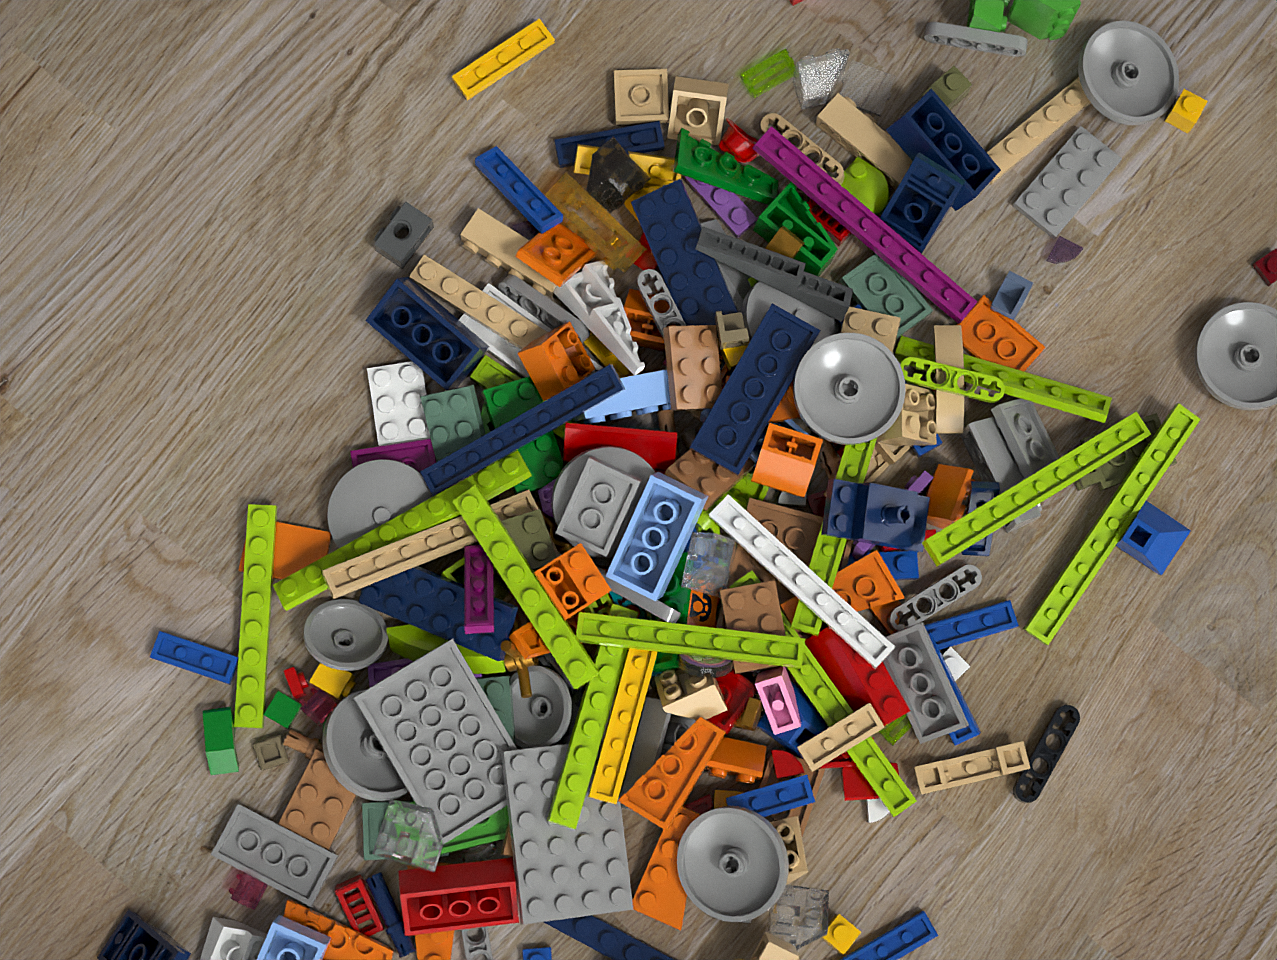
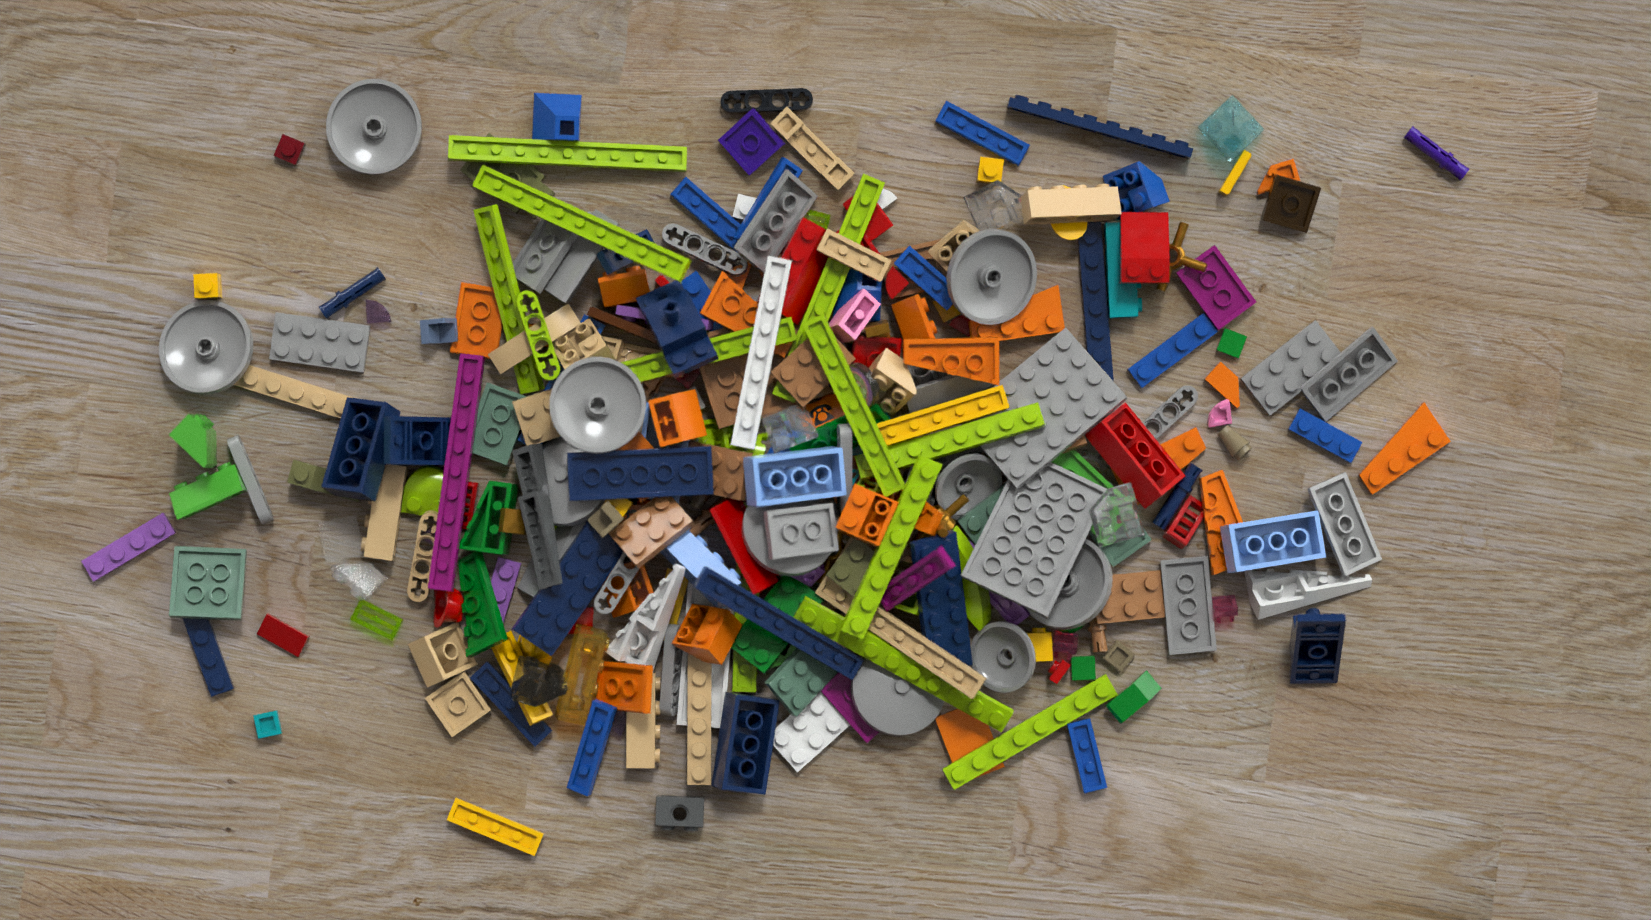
camera: 110 degrees left, 10 degrees up
none -> dark blue pin [318,267,386,319]
none -> reddish brown tile [587,307,658,345]
none -> dark purple plate [718,108,785,176]

